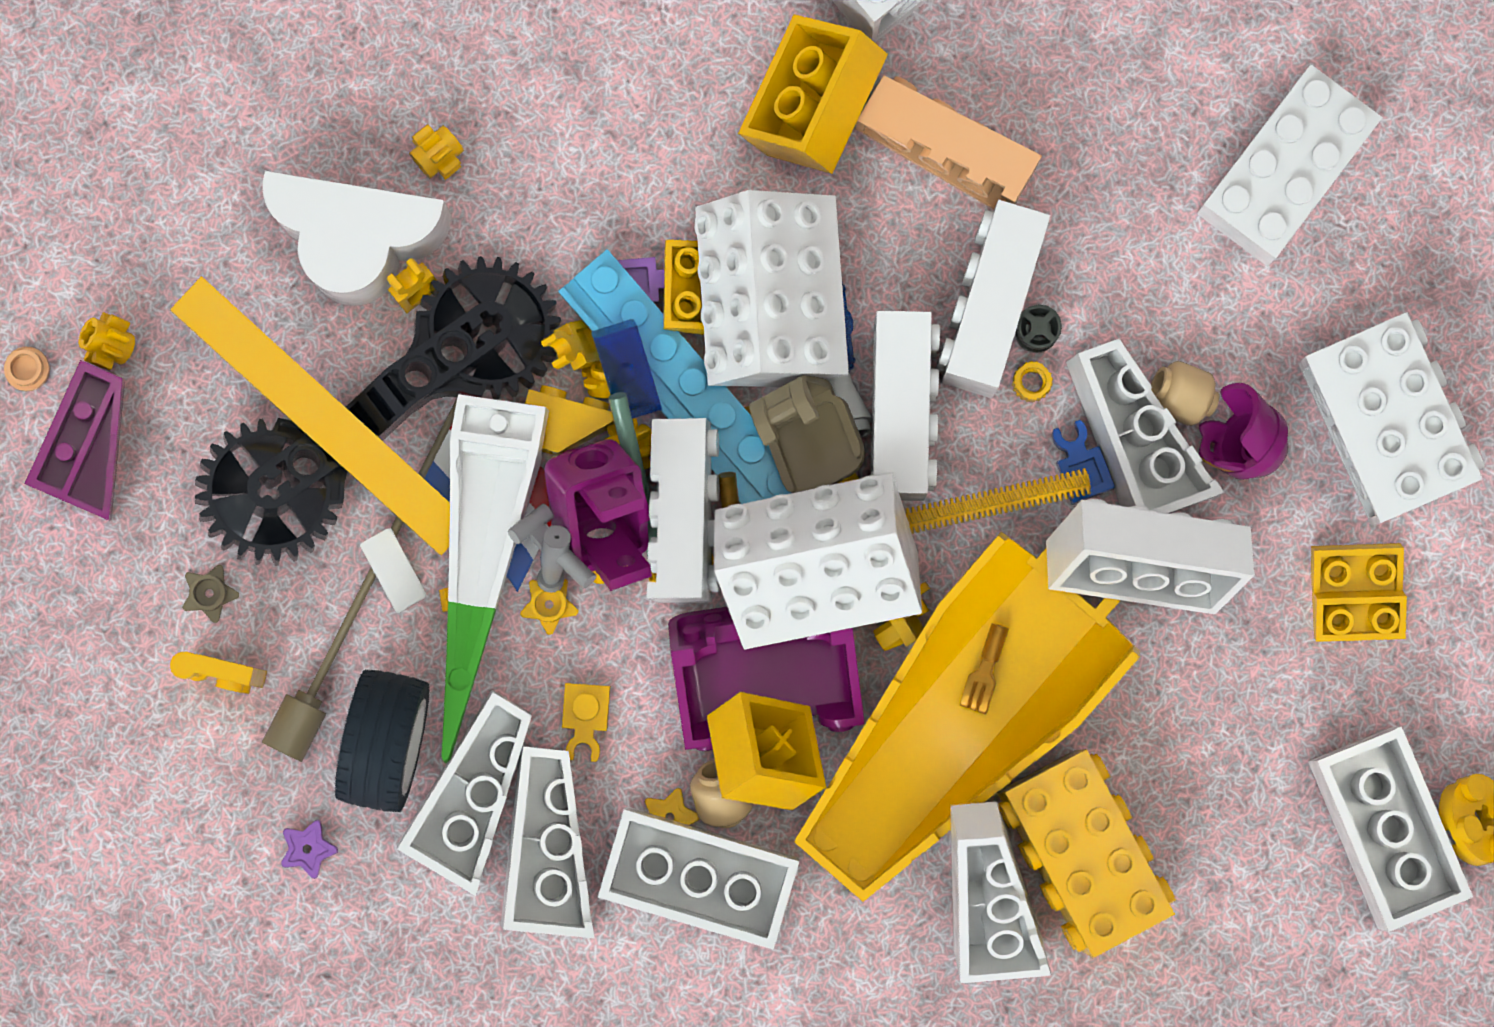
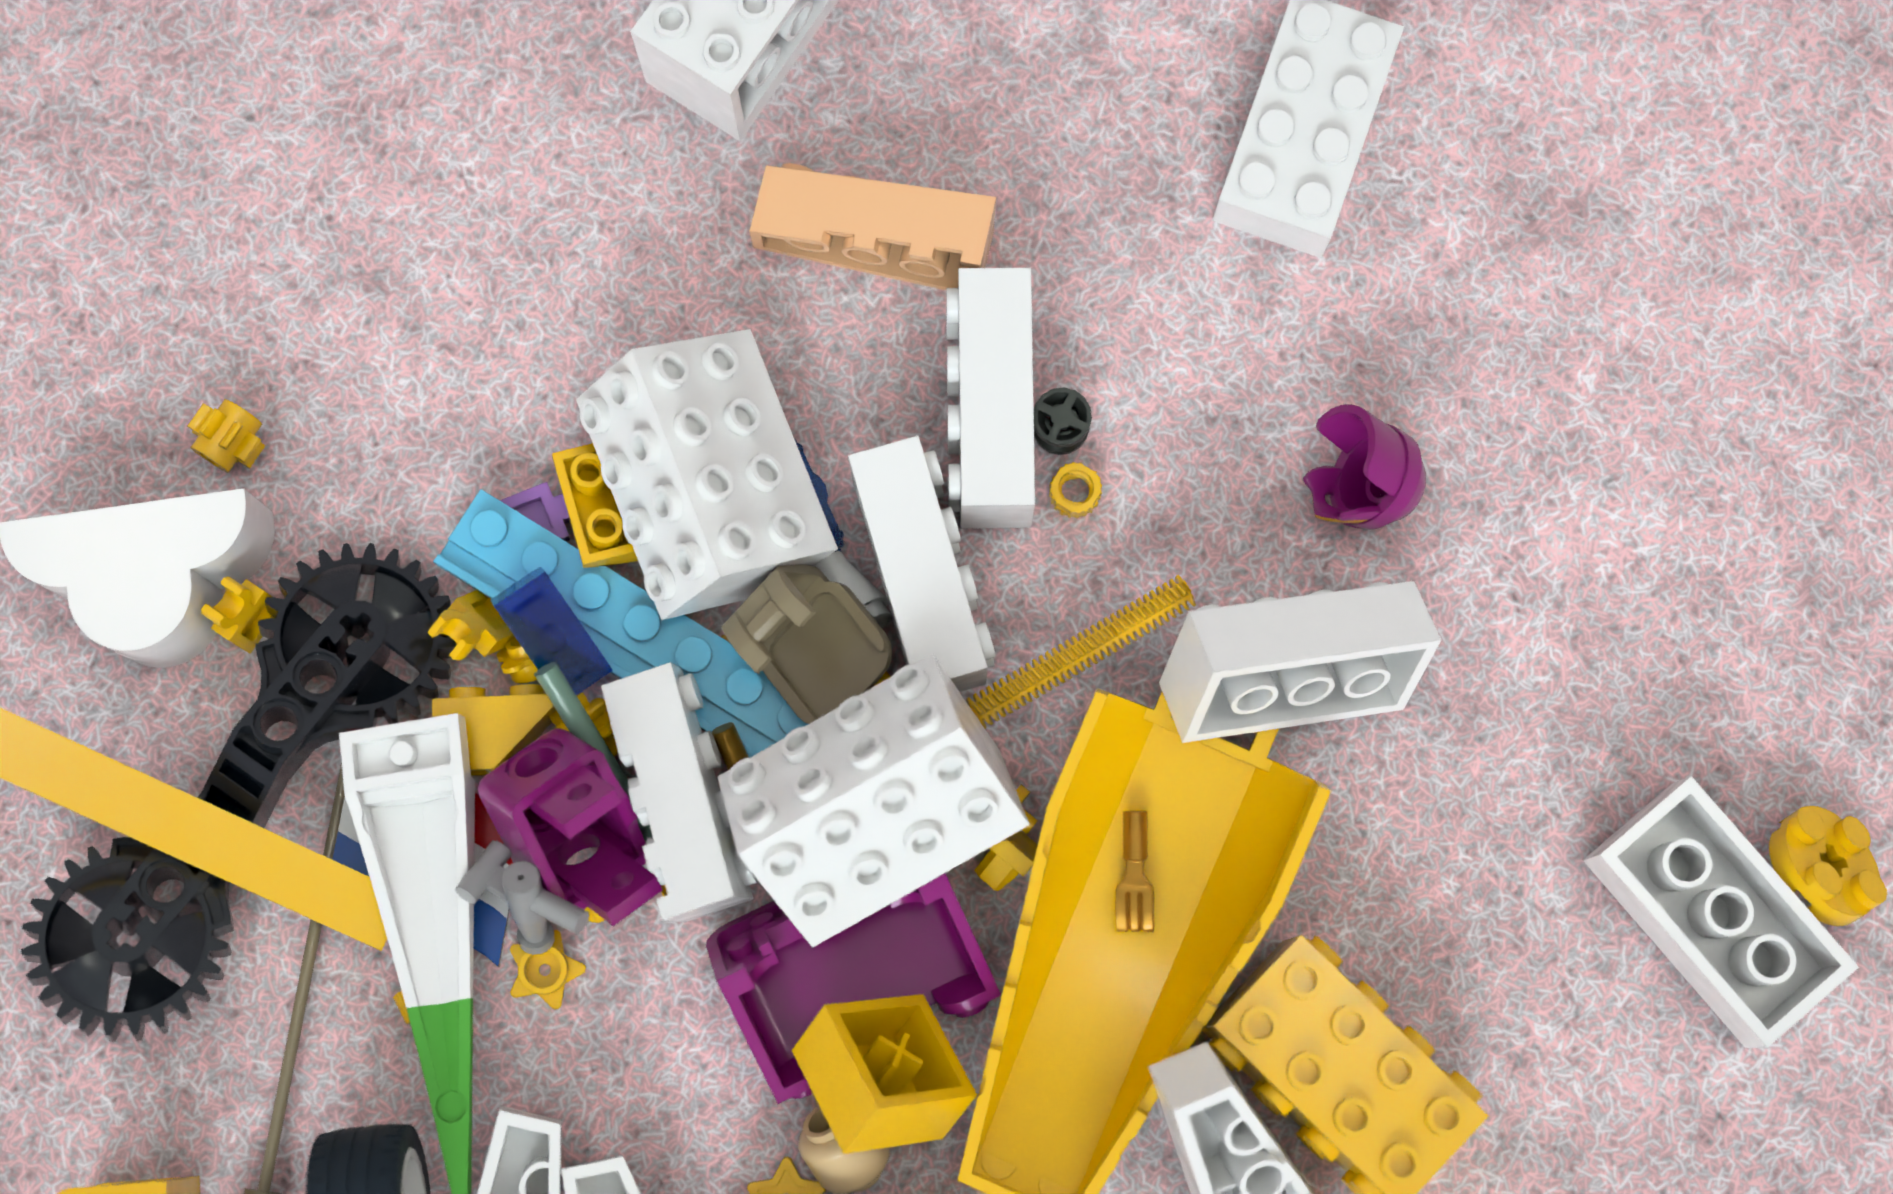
camera: 20 degrees left, 5 degrees down
dark tan plate [182,565,239,623] -> none
white sticker [360,528,426,613] -> none
yellow plate [562,683,610,762] -> none
yellow brick [738,14,888,174] -> none
blue plate [1052,420,1115,505] -> none
white wedge [1066,339,1225,514] -> none
tan head [1151,361,1219,426] -> none
white brick [1299,312,1485,527] -> none
yellow slope [1311,543,1407,642] -> none

